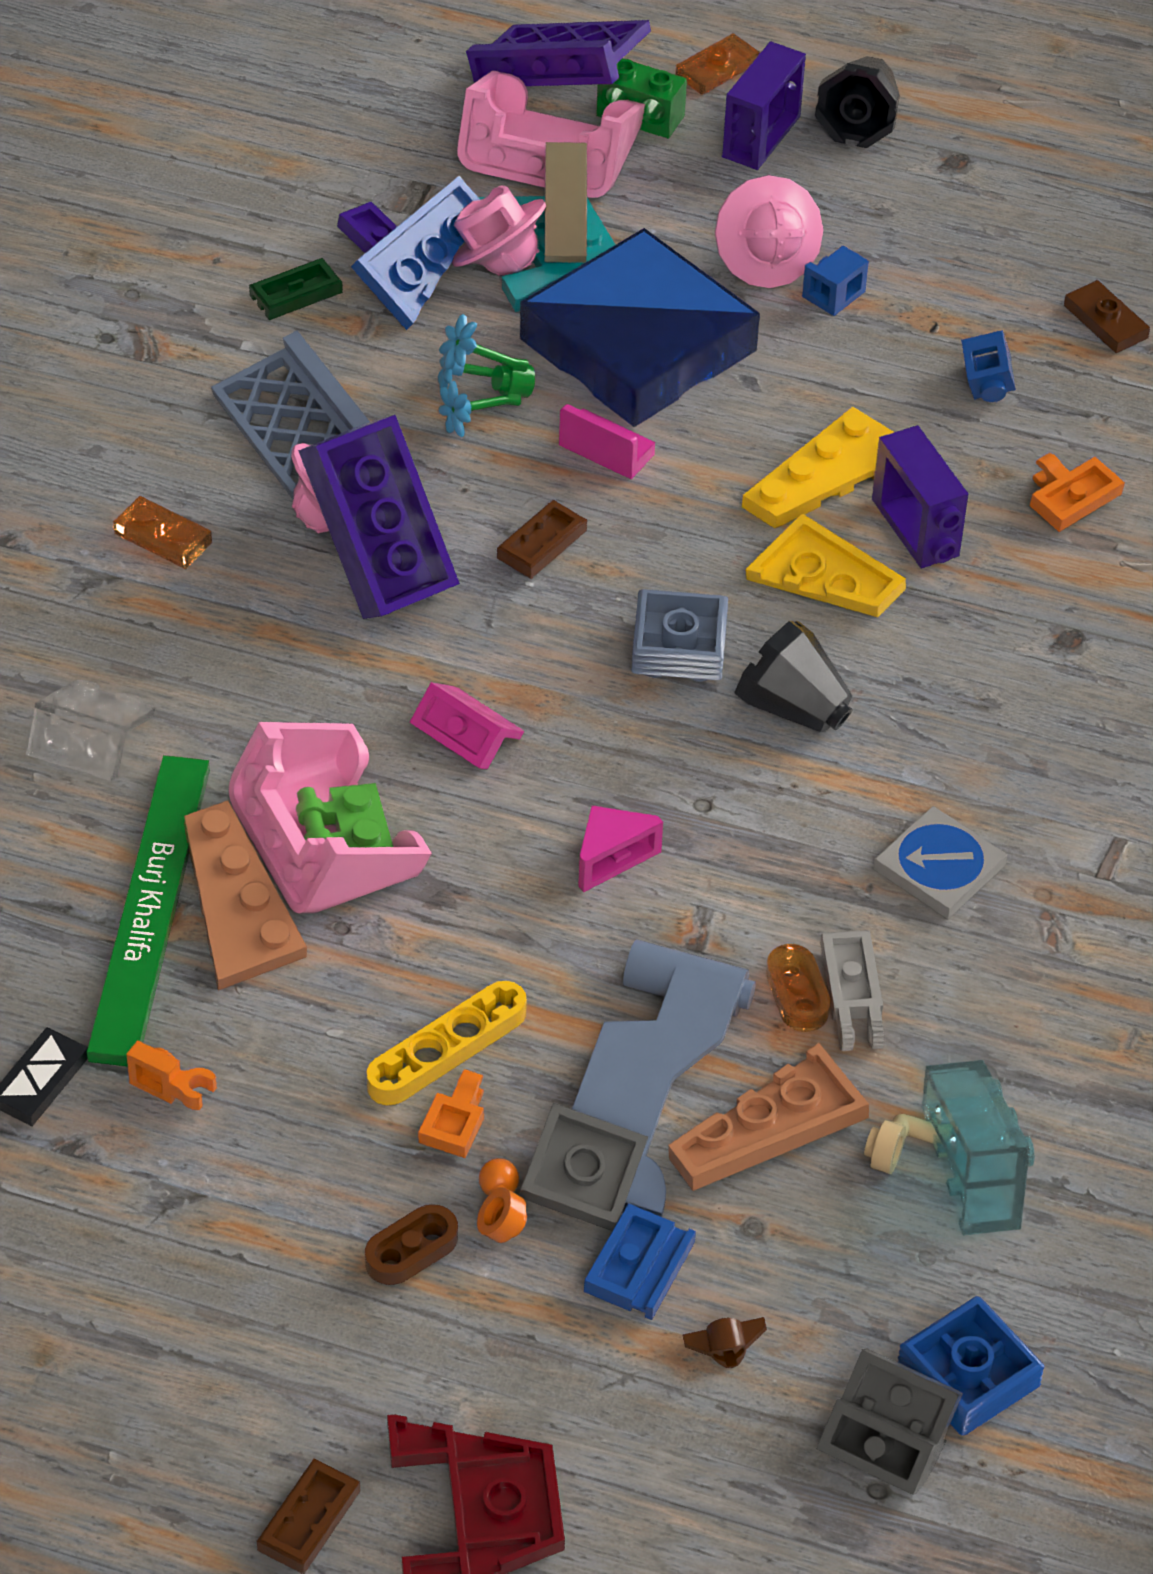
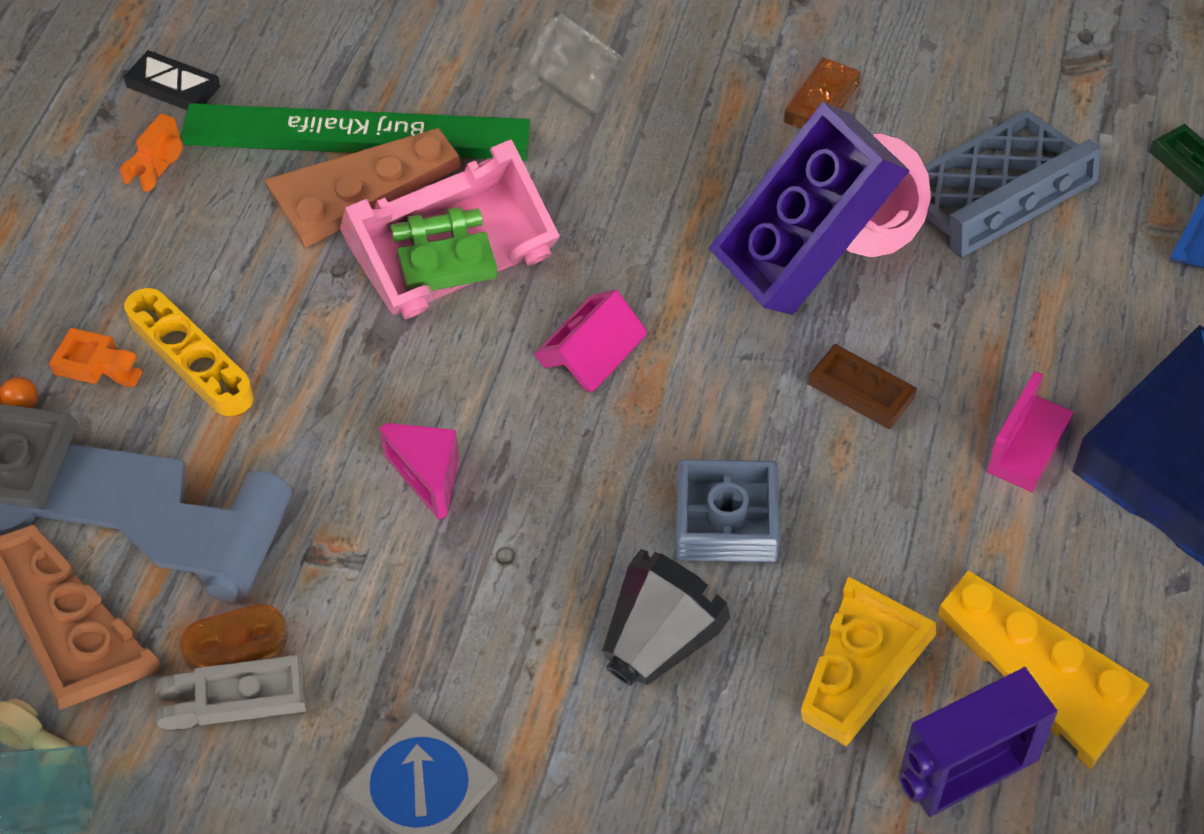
camera: 90 degrees right, 5 degrees up
plant [438,314,535,437] -> none

